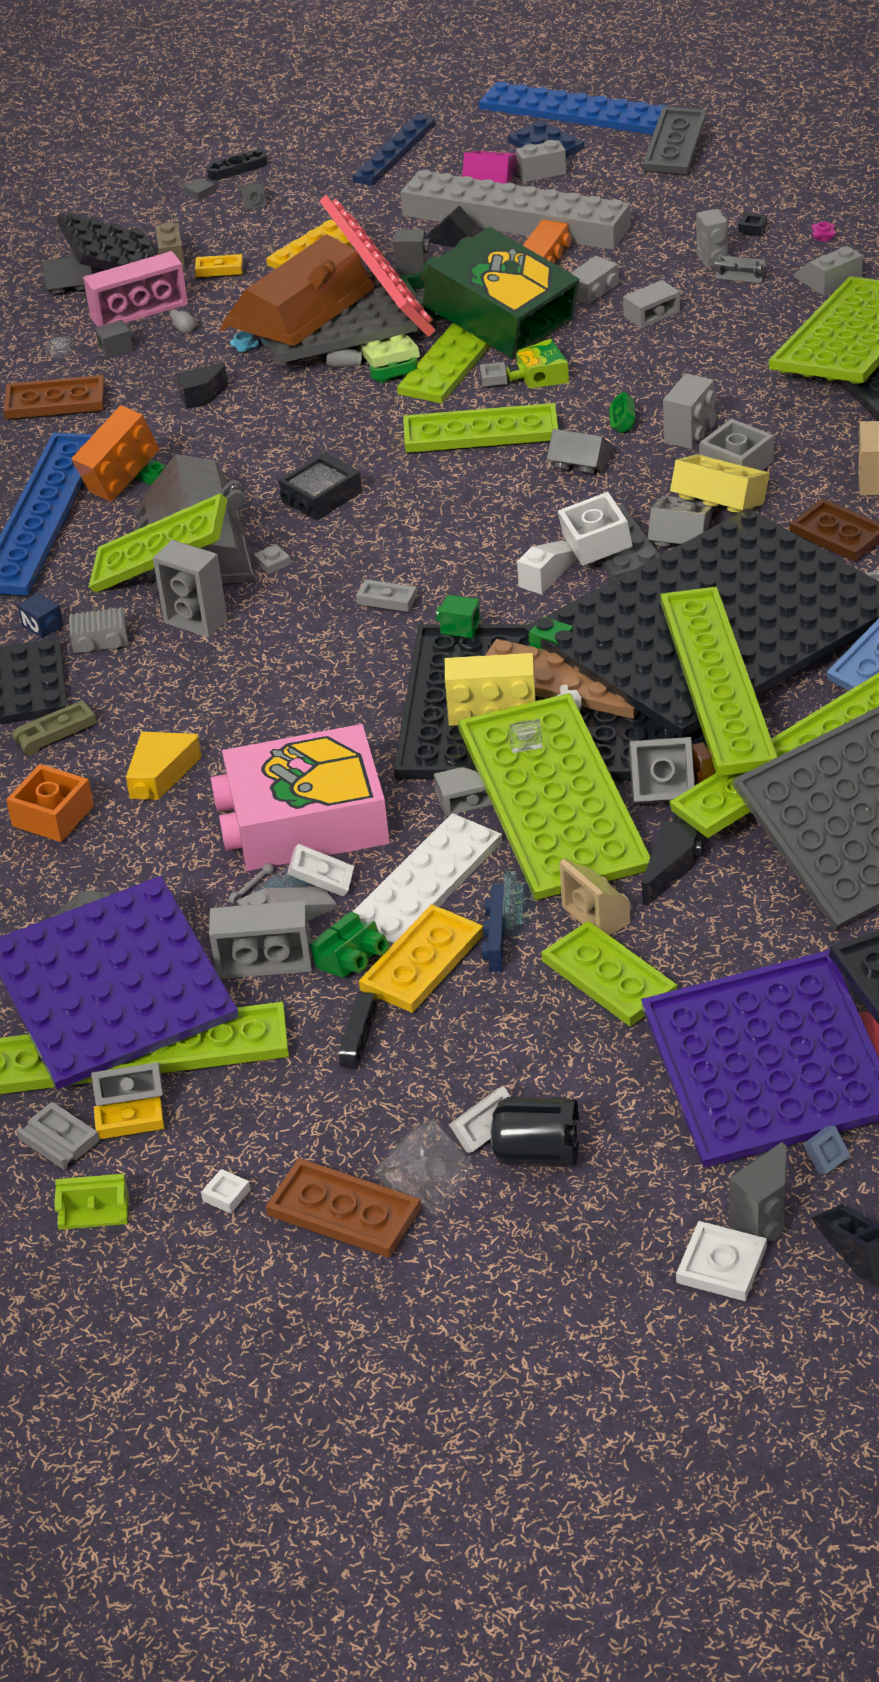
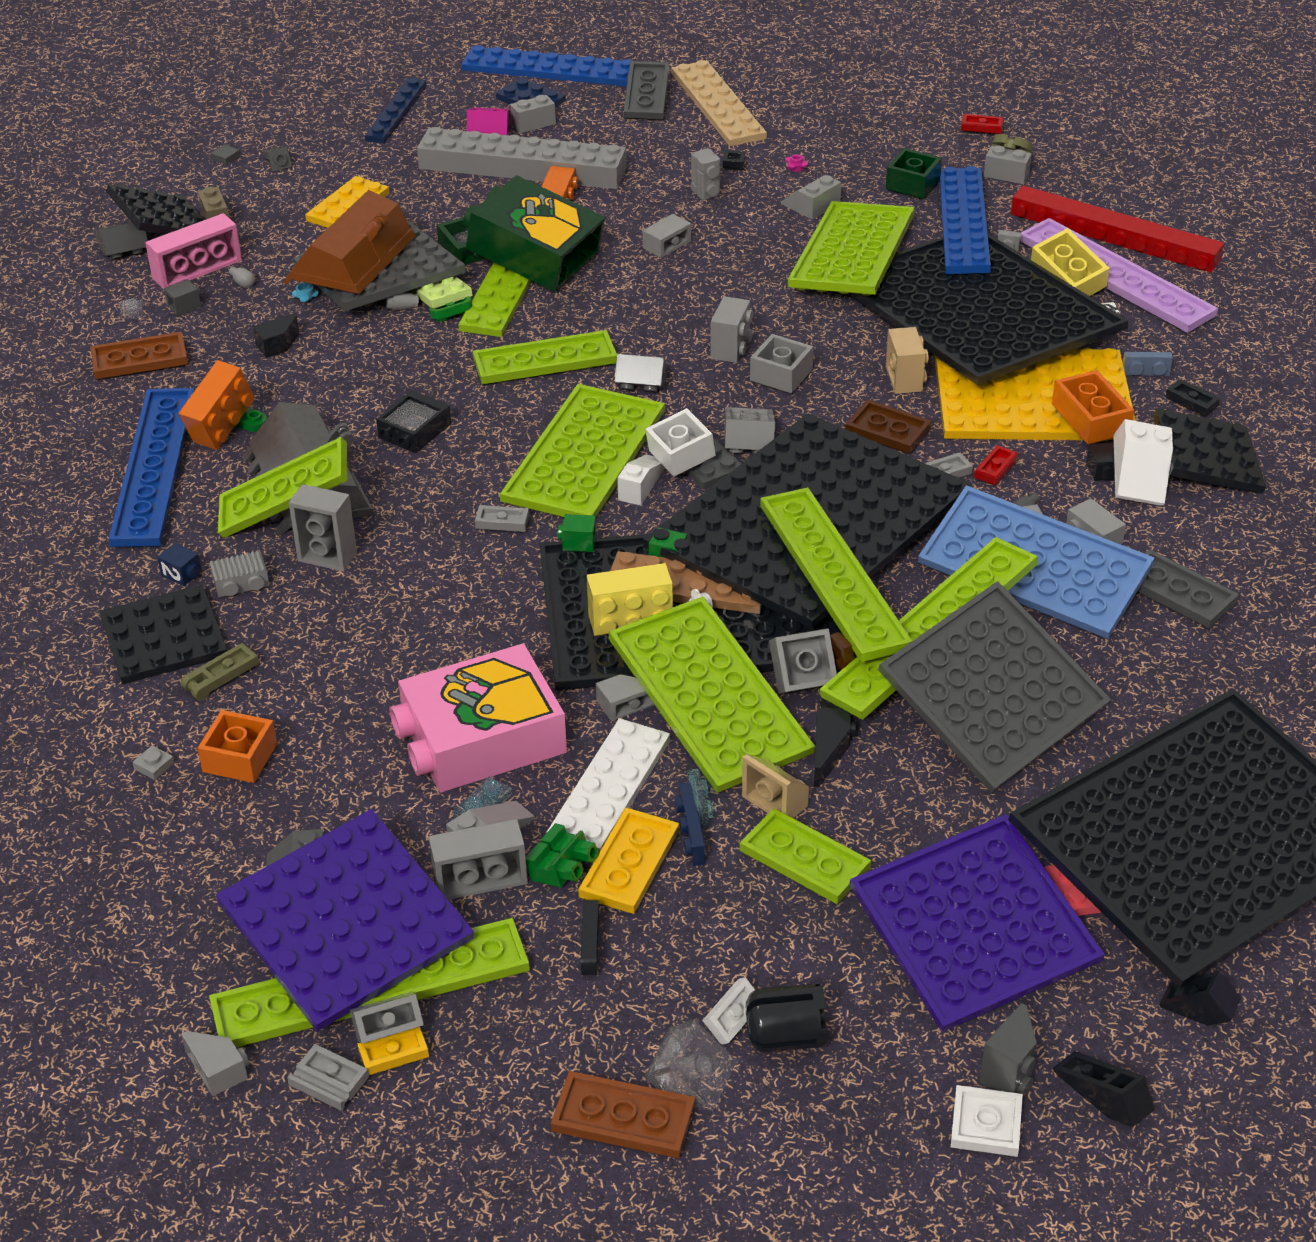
camera: 15 degrees left, 0 degrees up
lime hinge [55,1174,129,1230] -> none
yellow slope [126,732,202,800] -> none
yellow plate [195,254,243,277] -> none
white plate [201,1169,250,1213] -> none
black beam [206,150,268,180] -> none
light grey hinge [229,863,274,905] -> none
light grey plate [254,544,291,574] -> none
white plate [287,844,354,896] -> none
coral plate [320,195,436,337] -> none
dark grey brick [394,229,430,277] -> none
black slope [426,205,478,248] -> none
light grey plate [480,362,507,386] -> none
lime torso [506,339,569,388] -> none
clear plate [510,719,542,753] -> none
light grey brick [571,256,619,305] -> none
green plate [609,392,635,433] -> none
light yellow brick [670,454,770,513] -> none
dark grey hinge [714,255,766,283] -> none
sand blue plate [803,1126,851,1174] -> none
none -> lime plate [500,384,665,517]
none -> tan plate [671,60,767,146]

